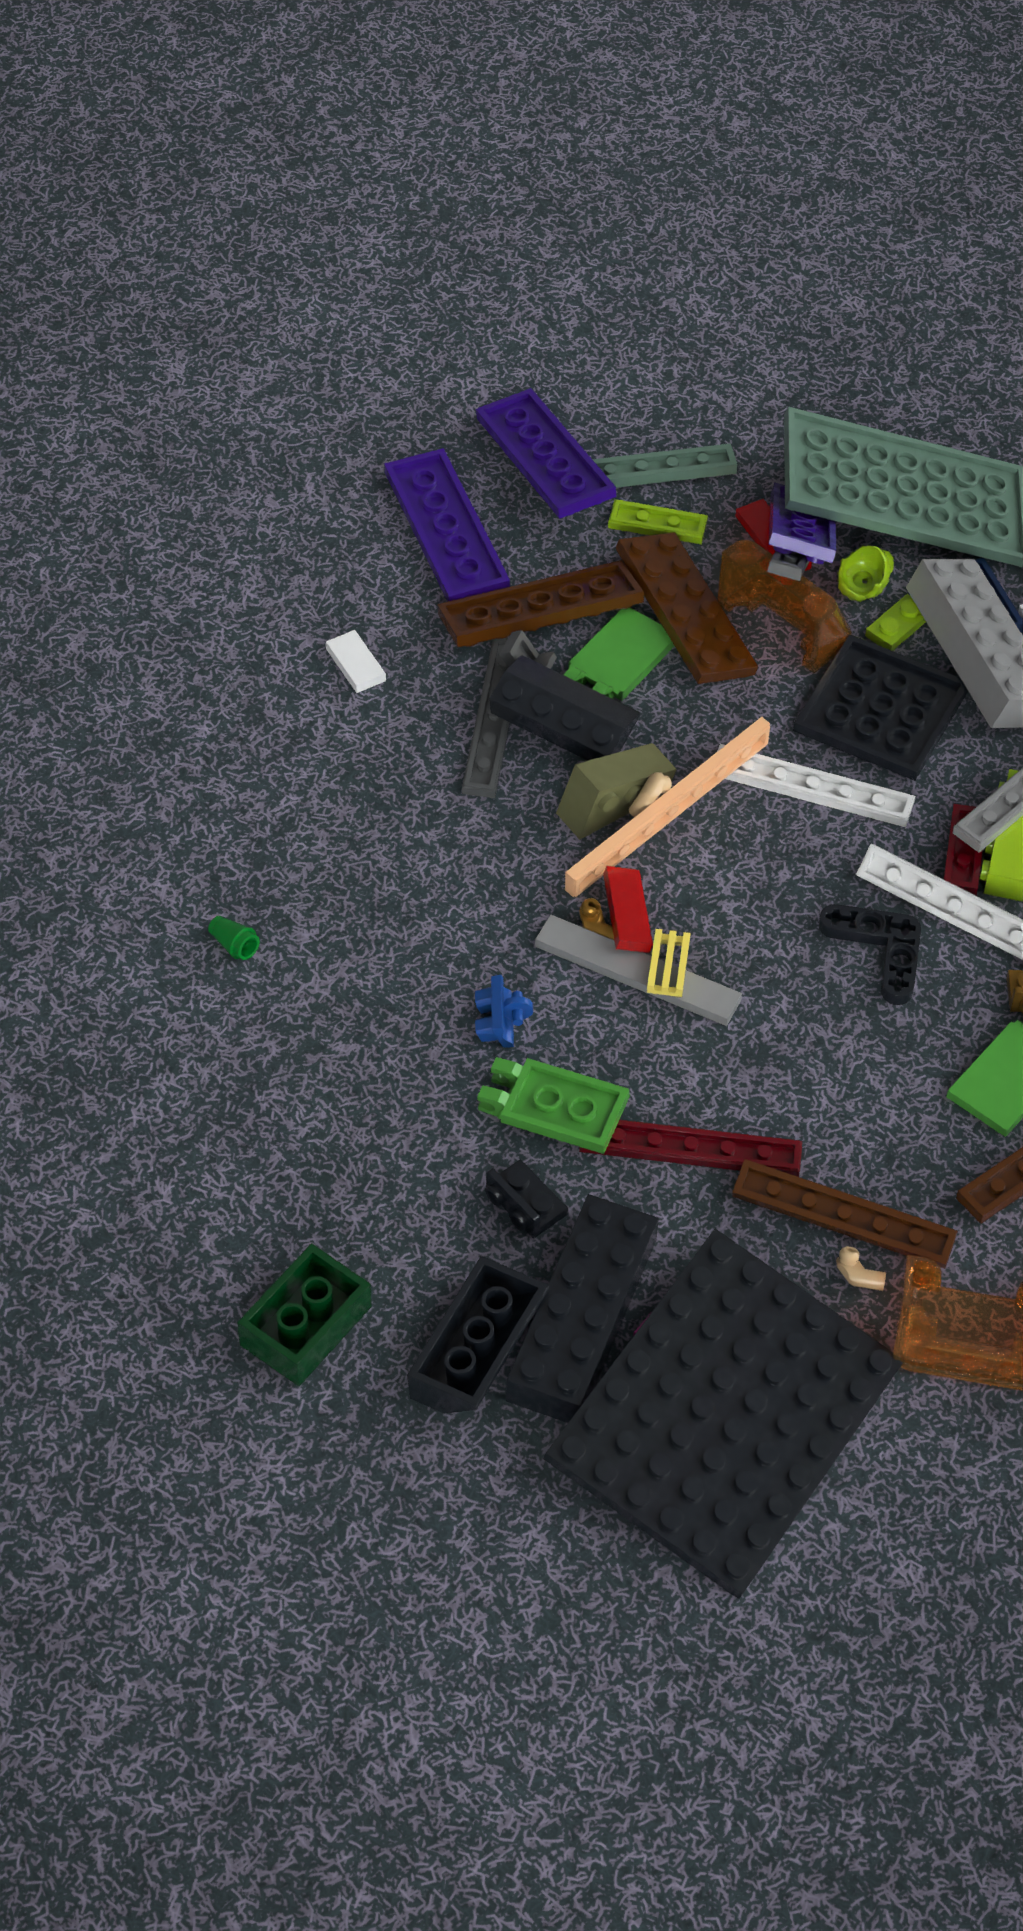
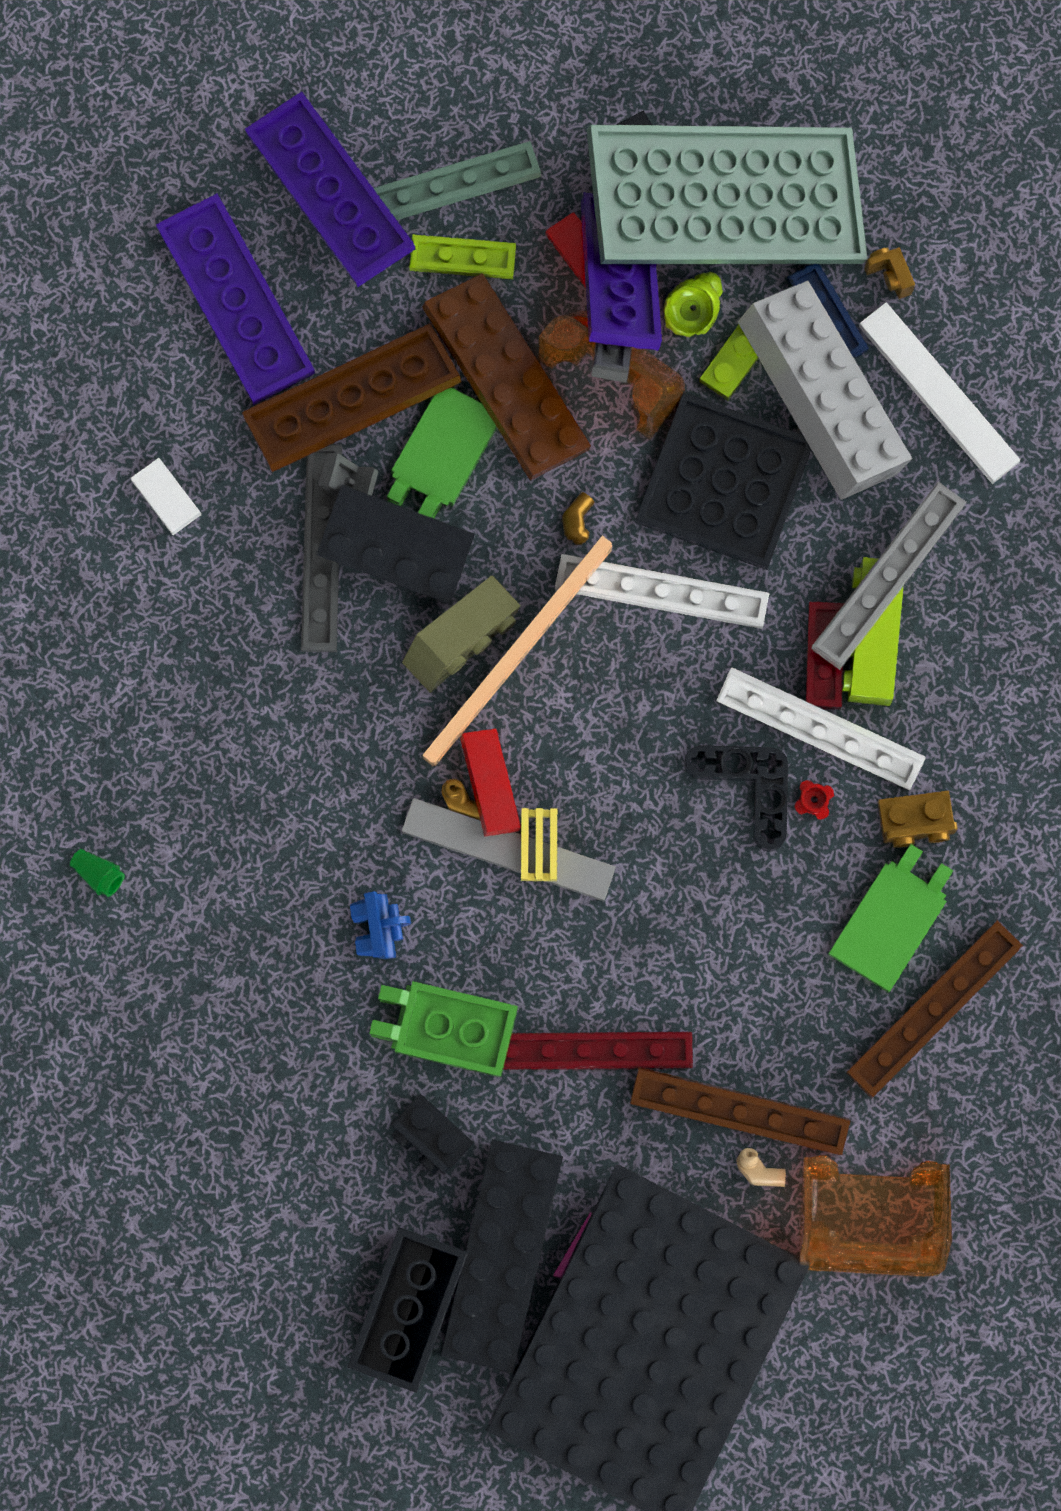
camera: 10 degrees left, 25 degrees up
dark green brick [237,1243,372,1387] -> none
tan arm [628,772,672,817] -> none
none -> pearl gold arm [562,492,595,545]
none -> red plate [795,780,834,820]

